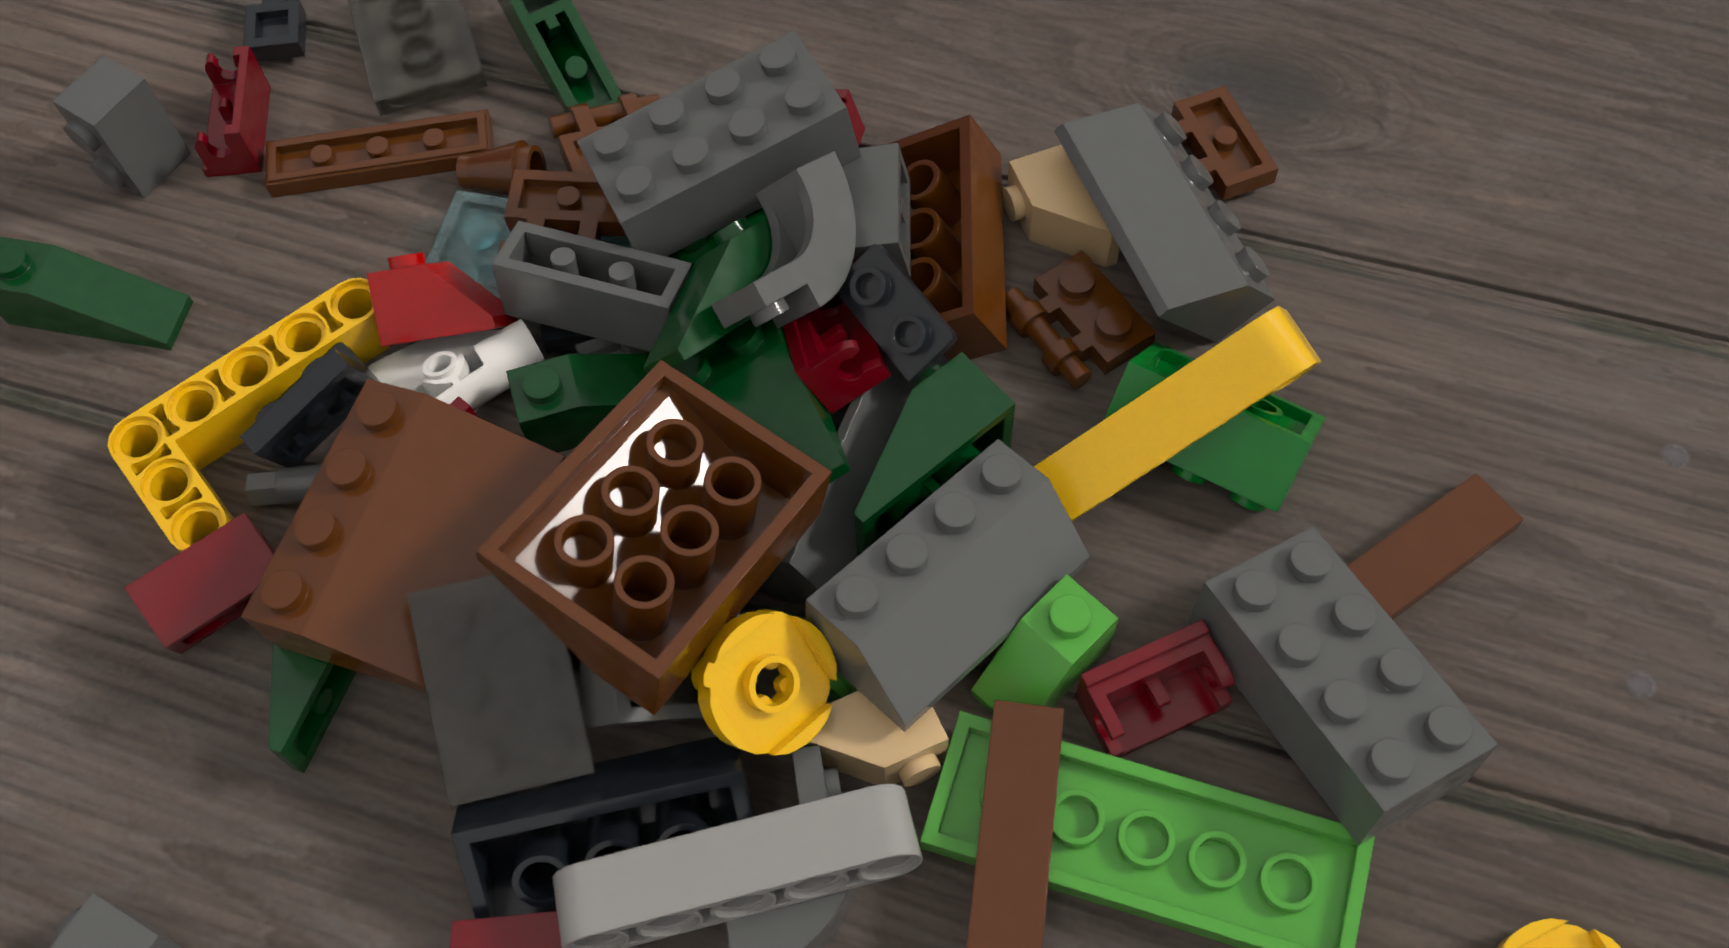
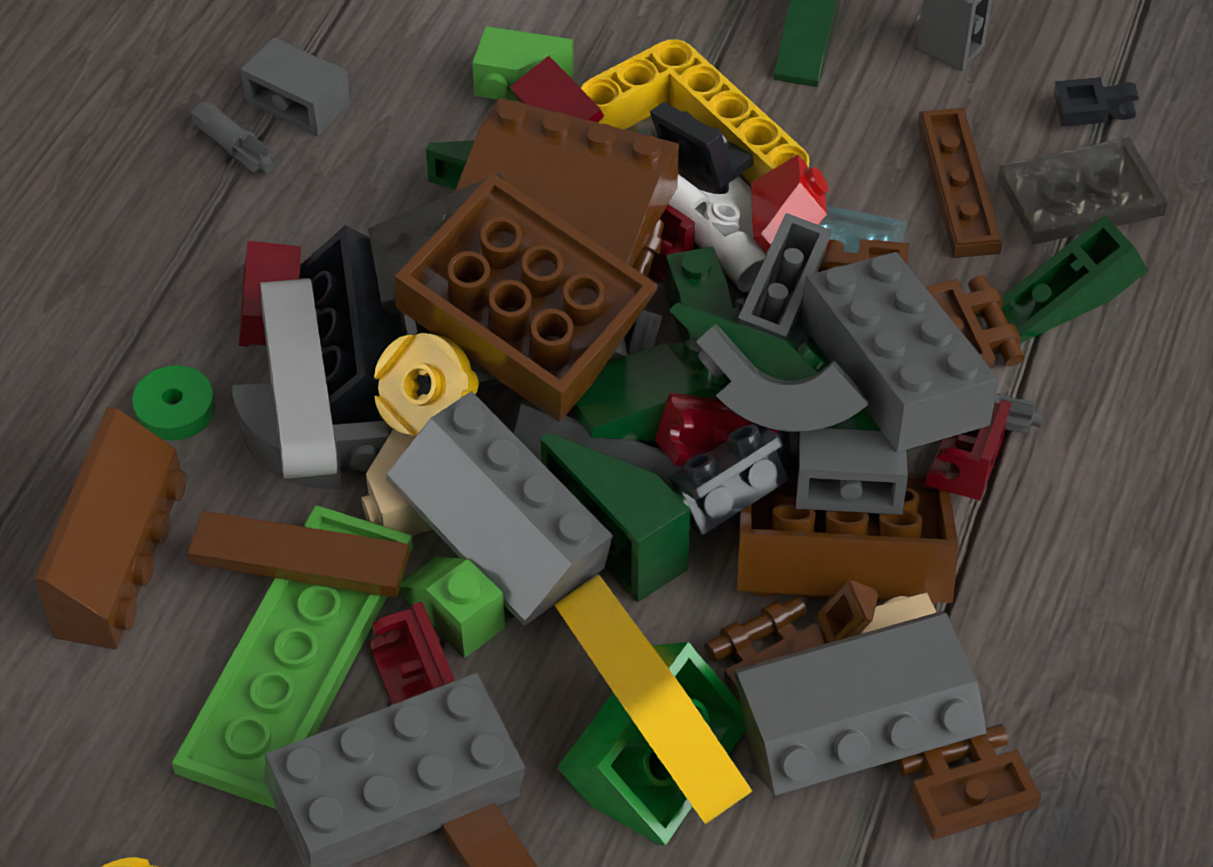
camera: 90 degrees right, 10 degrees down
dark red hinge [195,46,271,177] -> none
reddish brown cone [456,140,547,195] -> none
none -> bright green slope [472,26,574,101]
none -> reddish brown slope [817,580,878,643]

